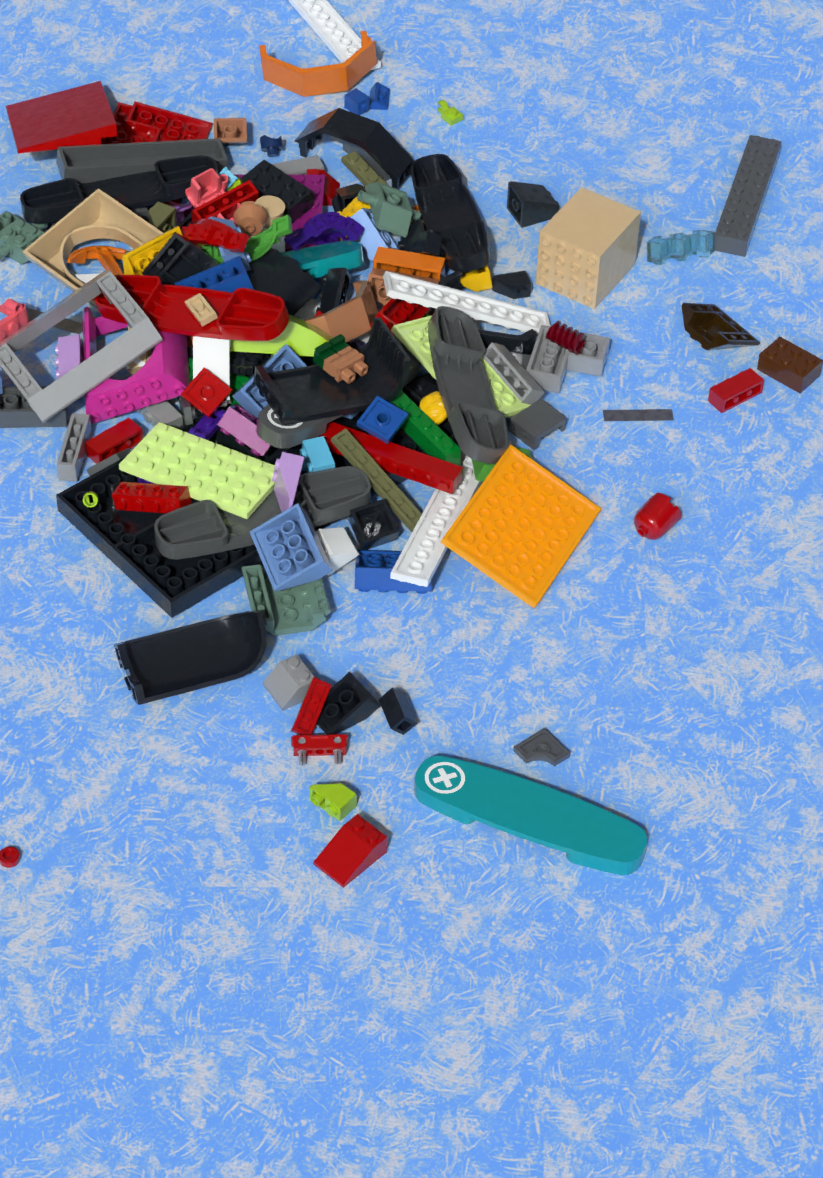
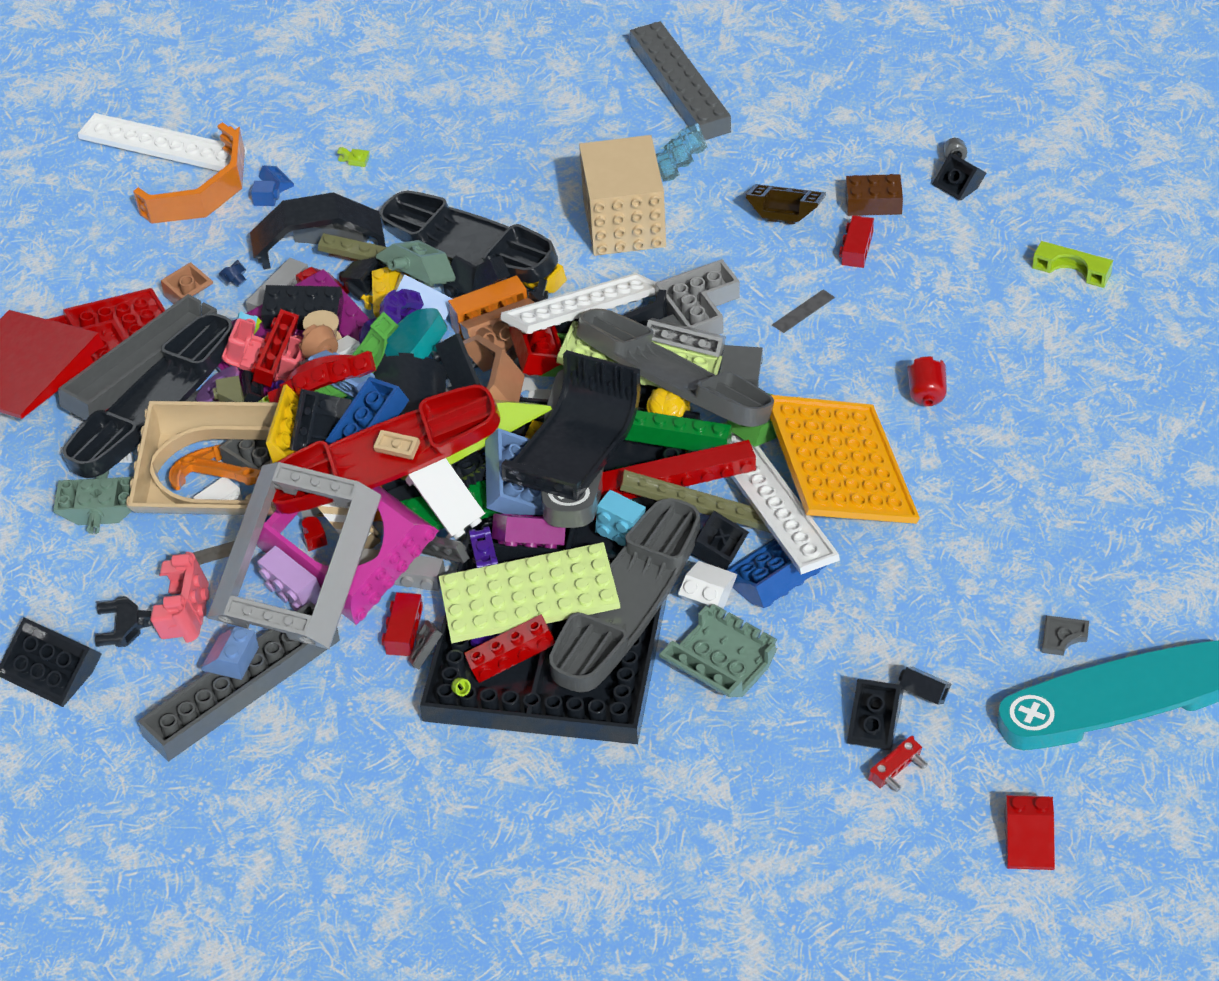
camera: 35 degrees left, 0 degrees up
light grey brick [57,413,92,482] -> none
black panel [114,611,267,705] -> none
red plate [180,368,233,418] -> none
medium blue slope [249,503,333,592] -> none
light grey slope [263,654,314,711] -> none
lavender slope [272,452,304,512] -> none
red tile [291,677,332,735] -> none
lime slope [309,783,357,821] -> none
nougat hips [313,334,368,384] -> none
blue plant [357,396,408,444] -> none
black slope [492,271,531,299] -> none
pearl dark grey slope [507,181,559,228] -> none
dark red piece [546,320,585,355] -> none

